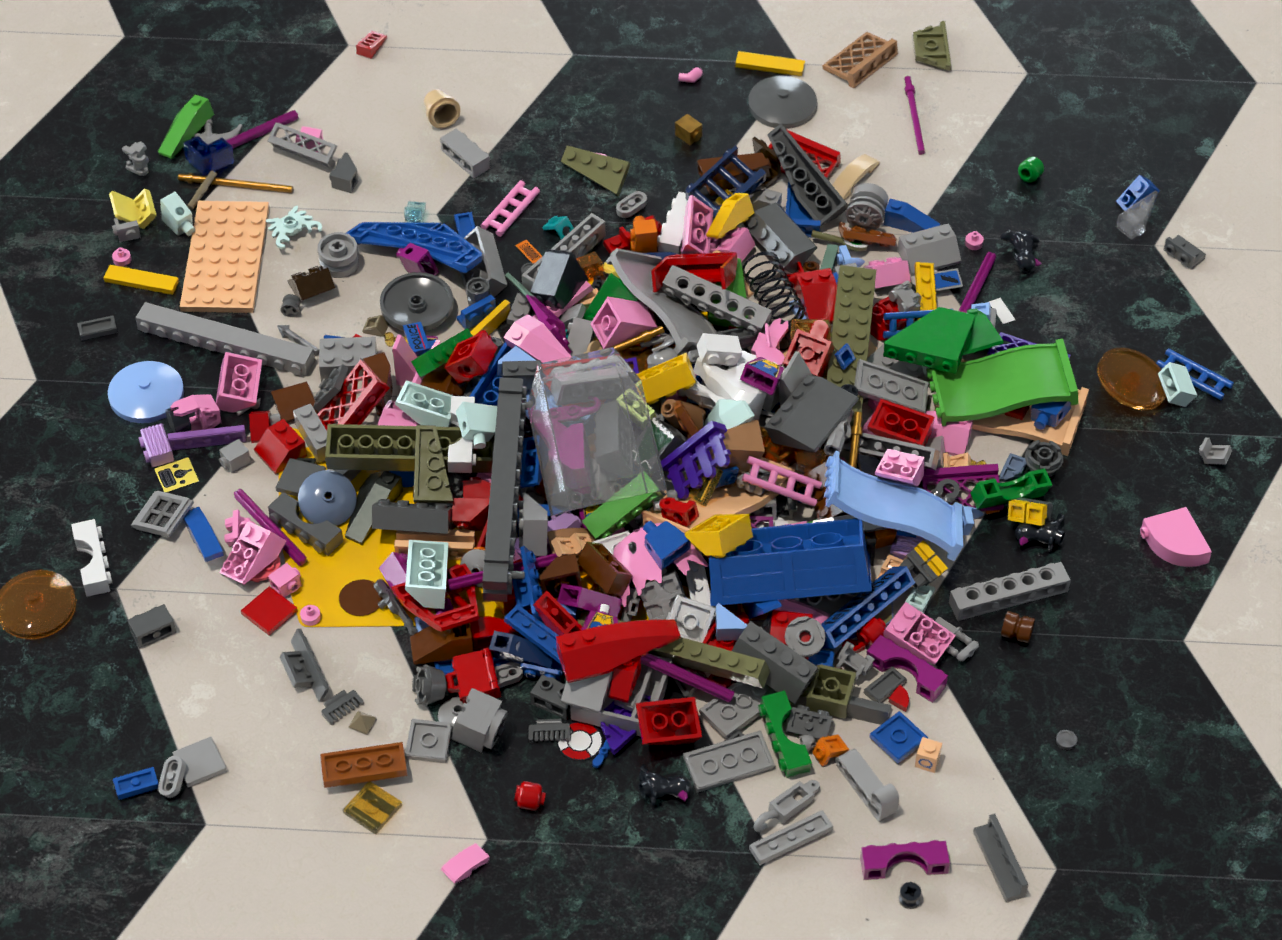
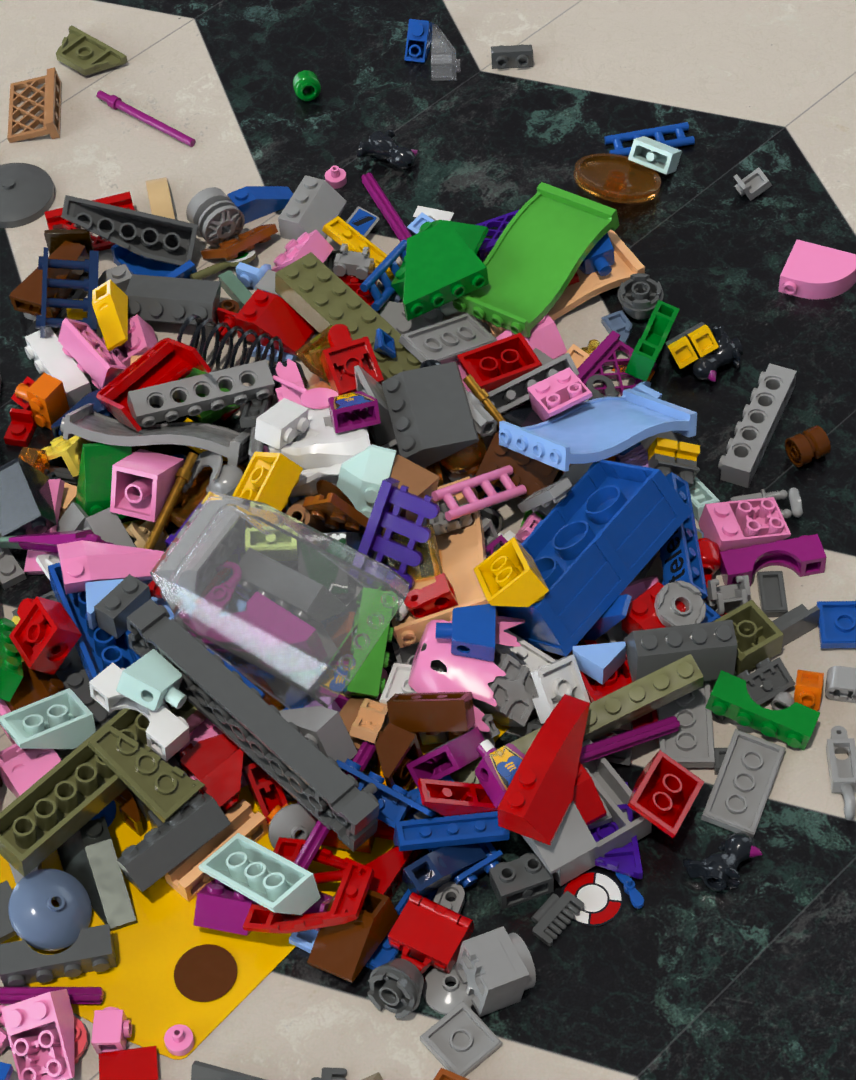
camera: 45 degrees left, 0 degrees up
dark grey piece [373,579,418,635] -> none
red head [514,781,546,811] -> none
red tile [888,685,909,712] -> none
none -> light grey plate [517,477,573,513]

